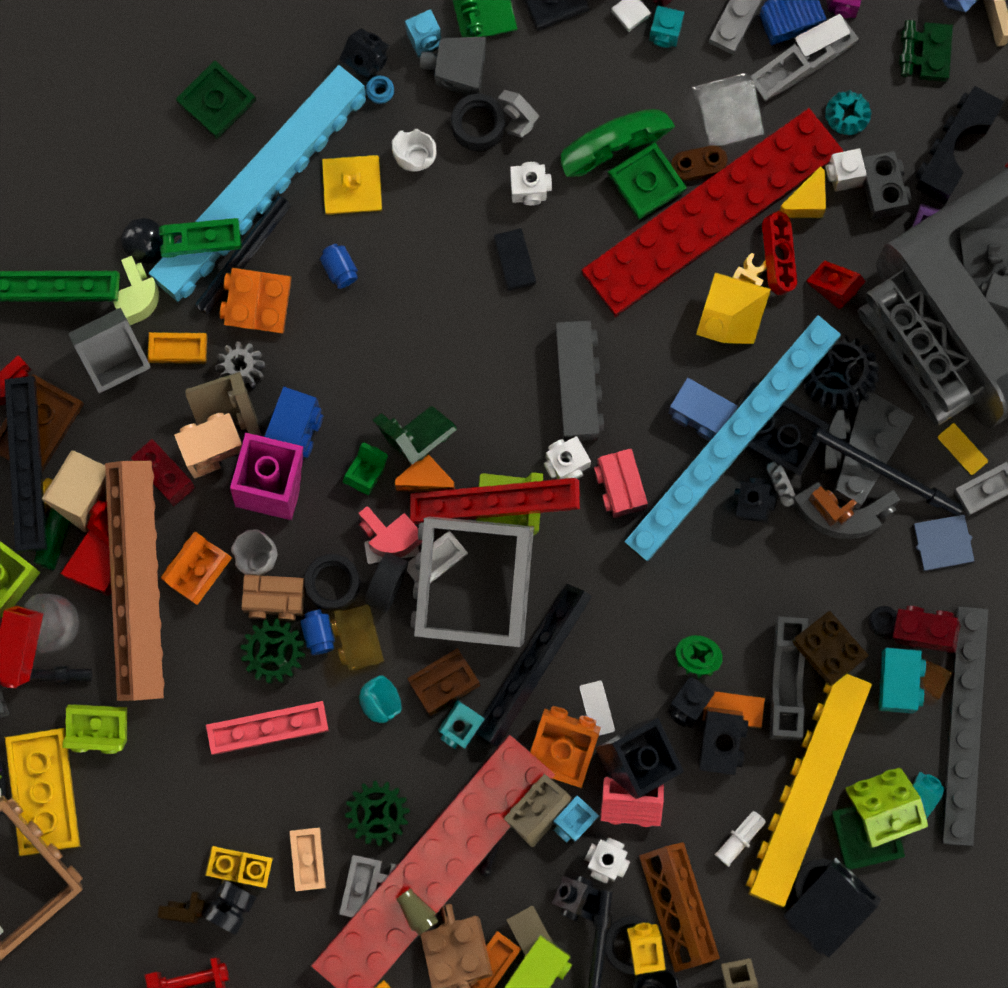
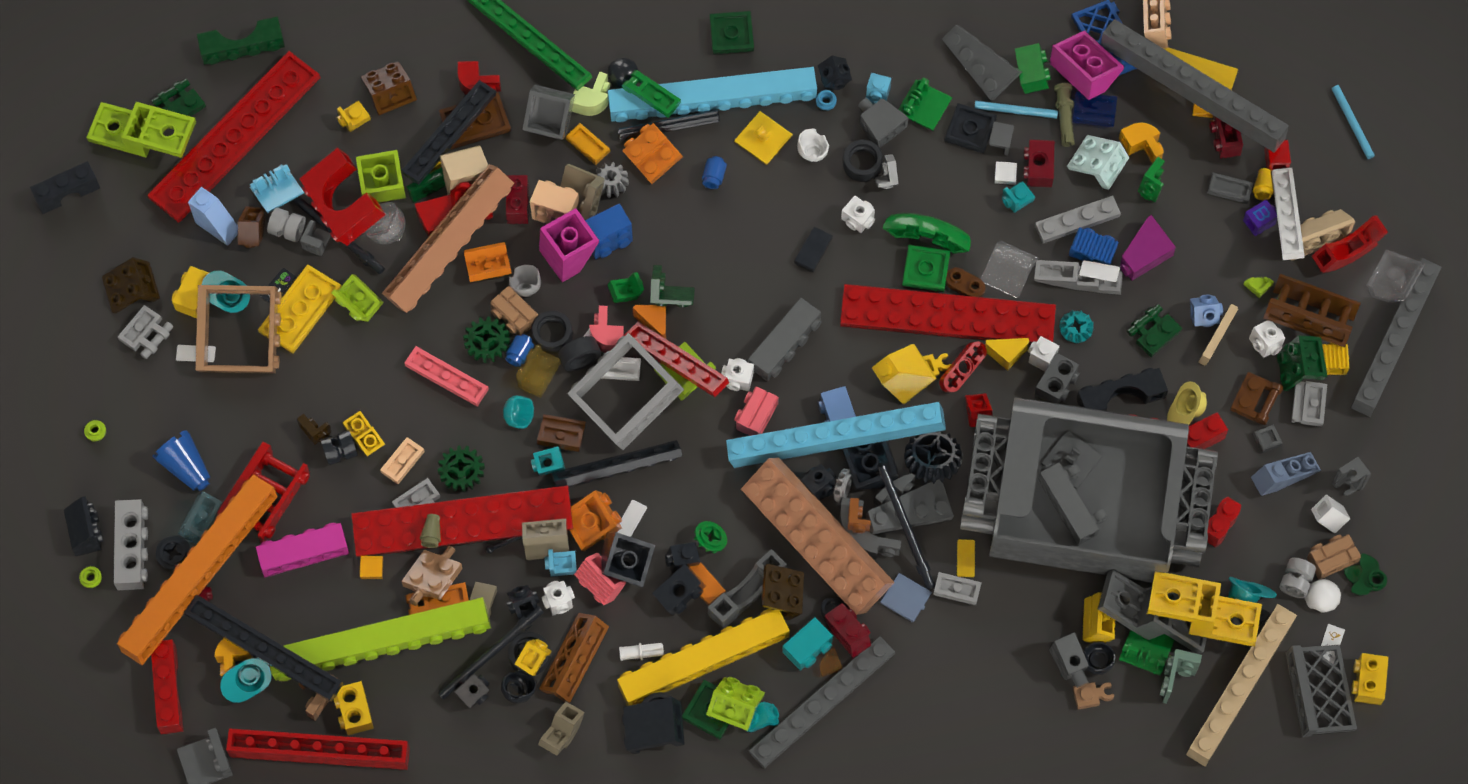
camera: 40 degrees right, 10 degrees down
none -> nougat brick [741,458,895,615]

